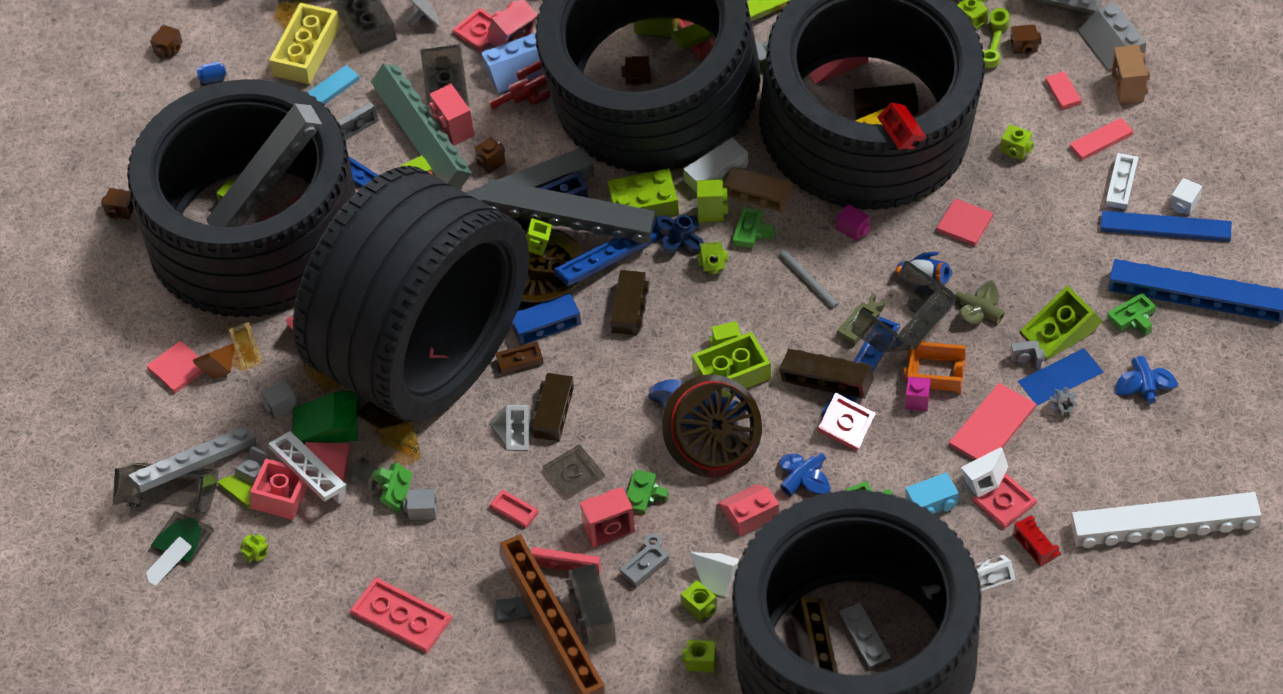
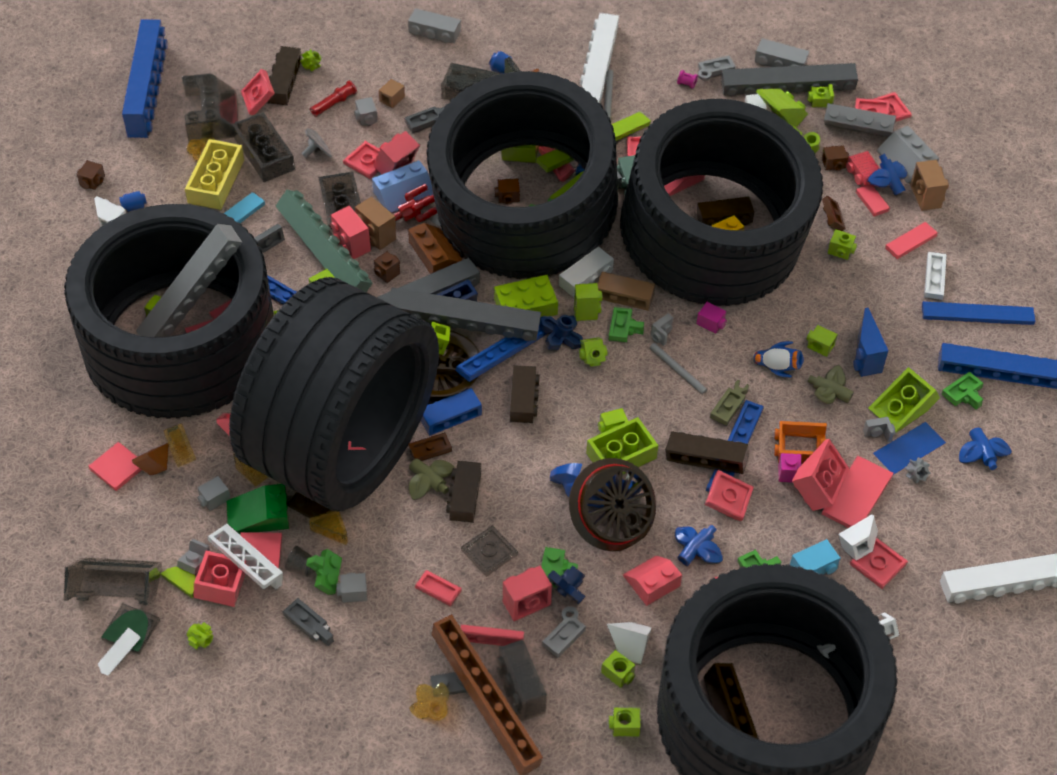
camera: 10 degrees left, 0 degrees up
reddish brown brick [101,188,134,219] -> none
light grey plate [128,427,257,493] -> none
coral tile [350,577,453,653] -> none
white slope [489,405,531,450] -> none
white plate [839,603,891,670] -> none
clear smoke windscreen [851,260,956,353] -> none
red hinge [877,102,927,150] -> none
coral tile [936,198,994,246] -> none
red hinge [1013,515,1061,567] -> none
white brick [1170,178,1202,216] -> none
none -> white slope [94,196,126,227]
none -> dark grey hinge [282,598,334,646]
none -> medium nougat brick [355,196,396,250]
none -> dark orange slope [408,223,462,274]
none -> olive plant [409,459,455,500]
none -> clear yellow plate [409,682,449,721]
none -> dark blue plant [547,566,586,604]
none -> light grey bracket [651,313,673,346]
none -> coral slope [792,439,849,511]
none -> lime brick [806,325,838,357]
none -> reddish brown plate [822,195,846,231]
none -> coral brick [846,151,880,187]
none -> blue slope [853,307,889,377]
none -> blue plant [868,154,907,195]

